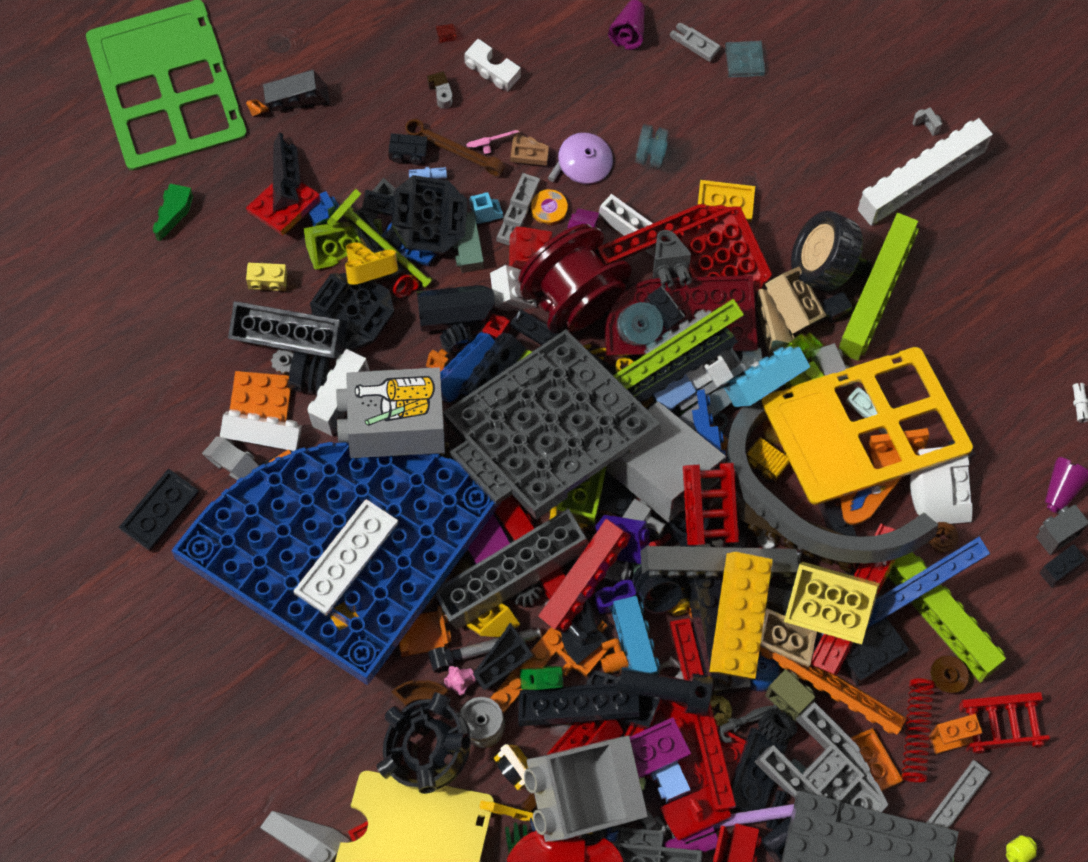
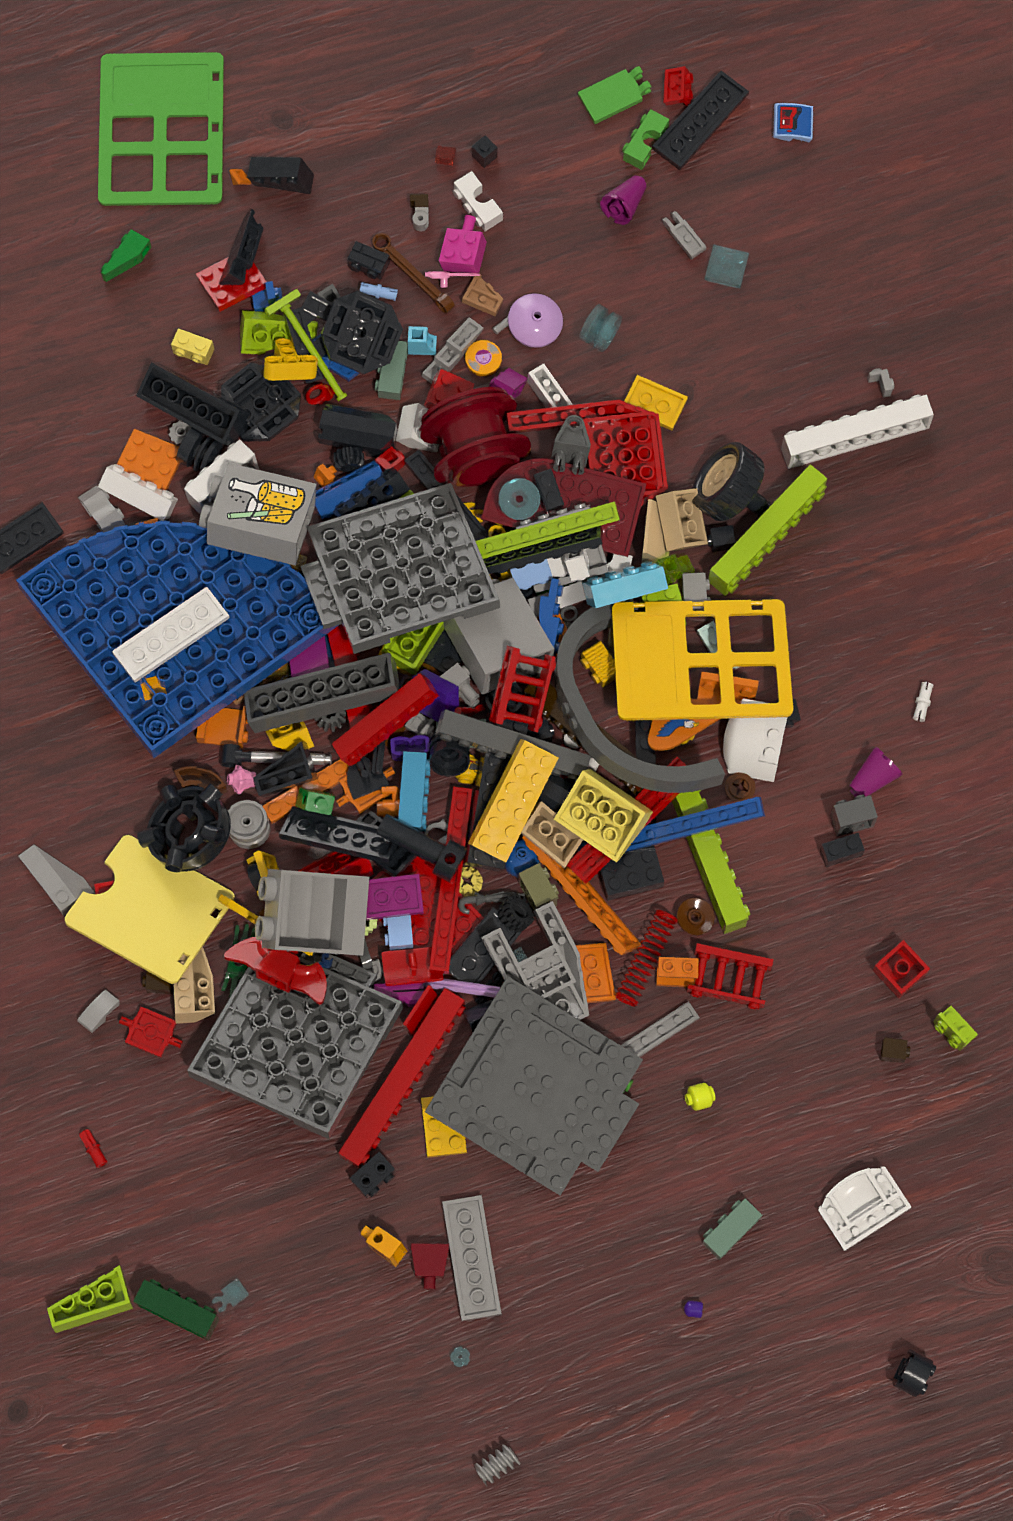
camera: 20 degrees right, 5 degrees up
none -> dark pink brick [439,215,487,273]
none -> black brick [472,135,497,168]

